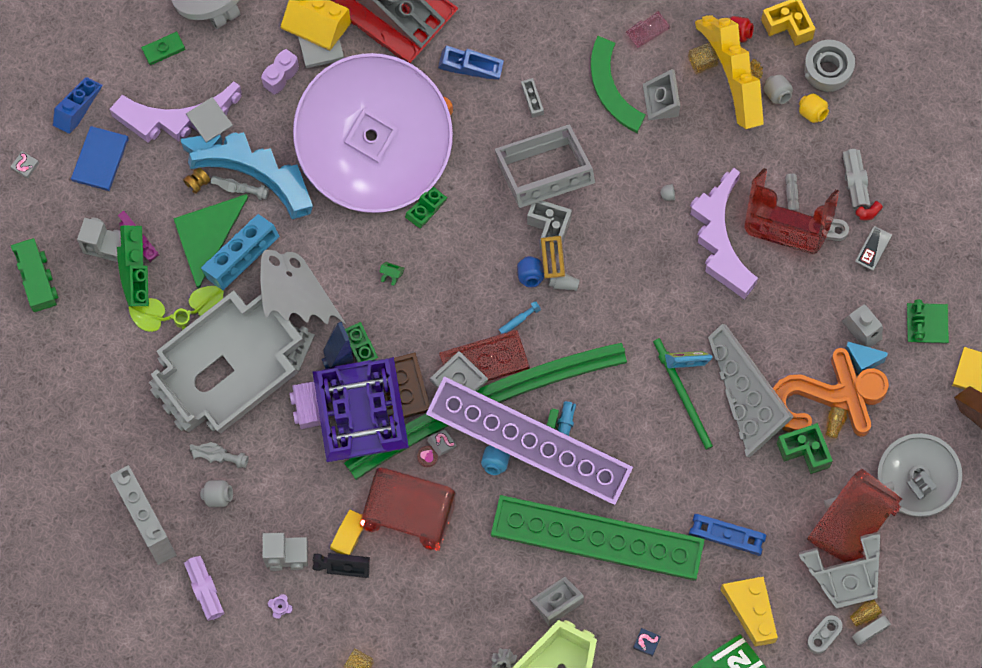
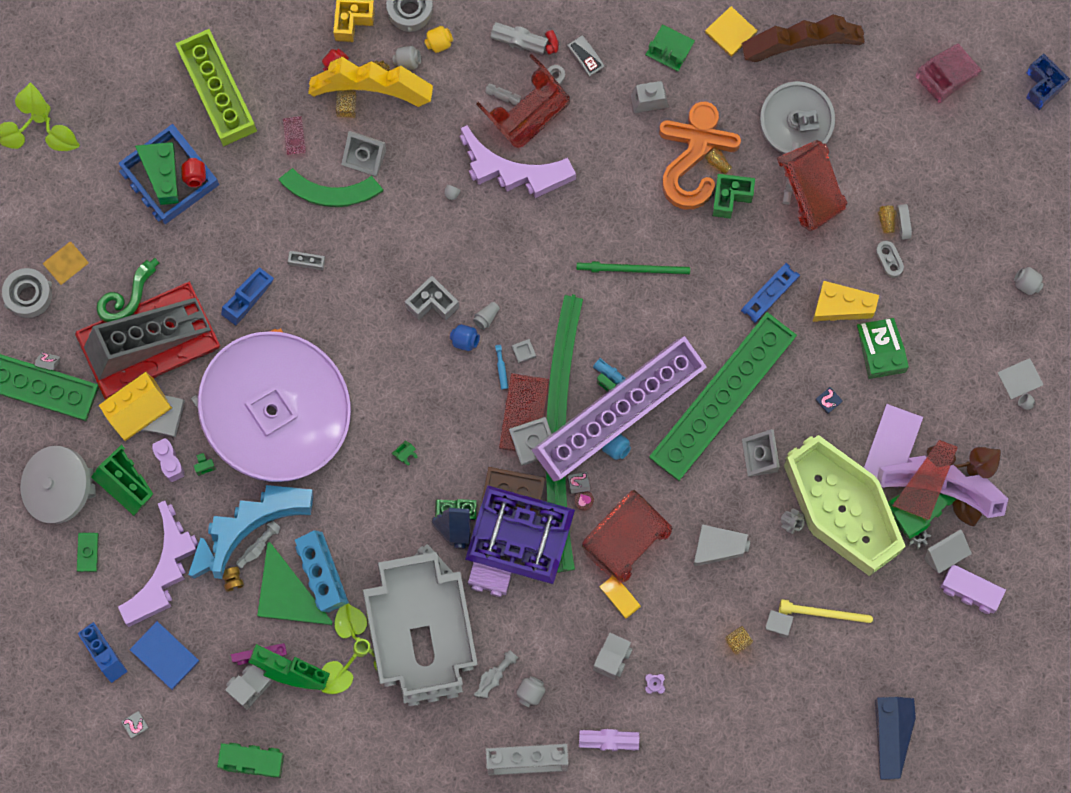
camera: 65 degrees left, 5 degrees up
light grey window [186,97,233,143] -> none
light grey piece [260,250,346,324] -> none
black plate [312,553,370,578] -> none
green slope [405,187,447,229] -> none
light grey window [495,124,595,208] -> none
pearl gold tile [541,236,566,279] -> none
dark azure slope [665,351,713,368] -> none
light grey wing [708,324,793,457] -> none
light grey wing [799,532,880,608] -> none
dark azure slope [845,342,888,374] -> none
none -> green wedge [91,445,153,516]
none -> green tile [193,453,216,476]
none -> light grey tile [512,339,536,364]
none -> light grey slope [693,525,750,566]

